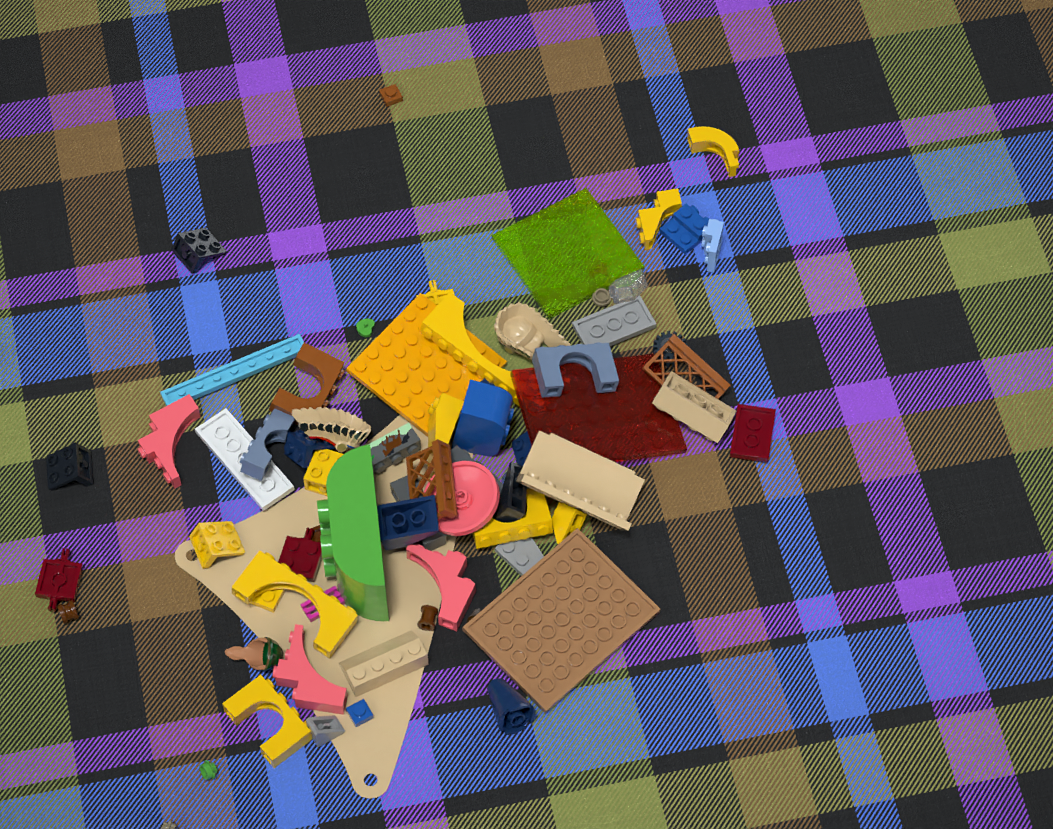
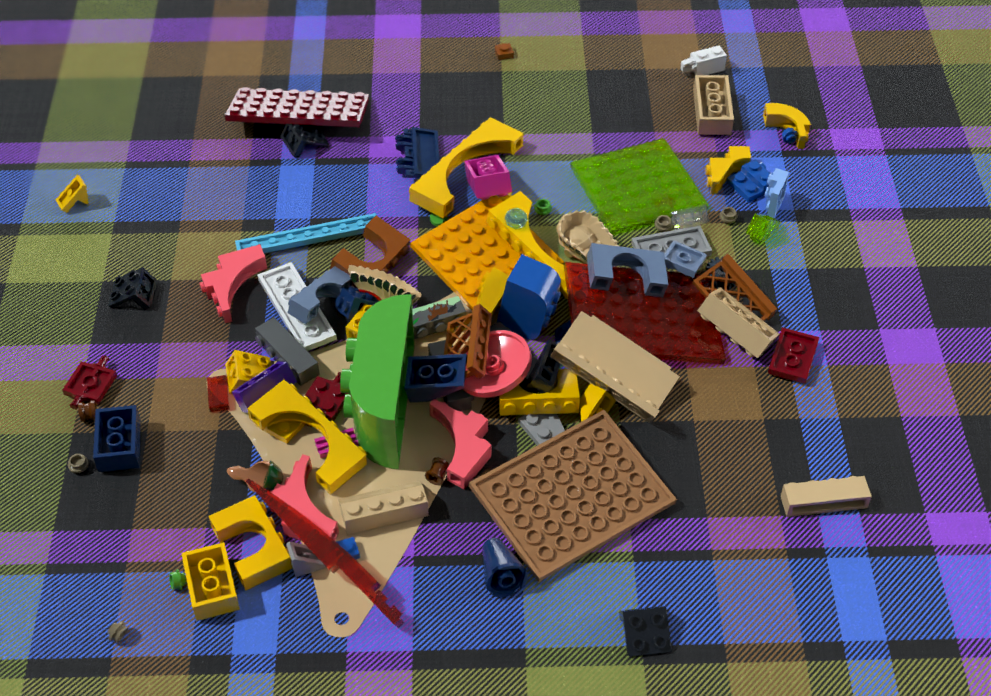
camera: 10 degrees right, 10 degrees down
none -> dark tan plate [68,454,89,473]
none -> dark blue brick [93,405,141,472]
none -> yellow brick [181,542,240,621]
none -> clear red tile [207,375,230,412]
none -> plate [225,87,369,127]
none -> dark purple brick [232,361,297,413]
none -> clear red slope [246,478,404,628]
none -> dark grey brick [255,317,320,386]
none -> dark blue hinge [395,127,440,179]
none -> yellow arch [409,117,524,219]
none -> dark pink brick [464,155,512,200]
none -> clear light blue plate [504,208,528,229]
none -> bright green plate [534,199,552,215]
none -> black bracket [619,606,672,656]
none -> sand blue plate [664,240,707,278]
none -> white hinge [680,46,727,75]
none -> tan brick [693,75,734,135]
none -> dark tan plate [720,207,738,223]
none -> clear neon green arch [746,213,781,242]
none -> tan brick [781,476,872,517]
none -> blue plate [782,128,798,143]

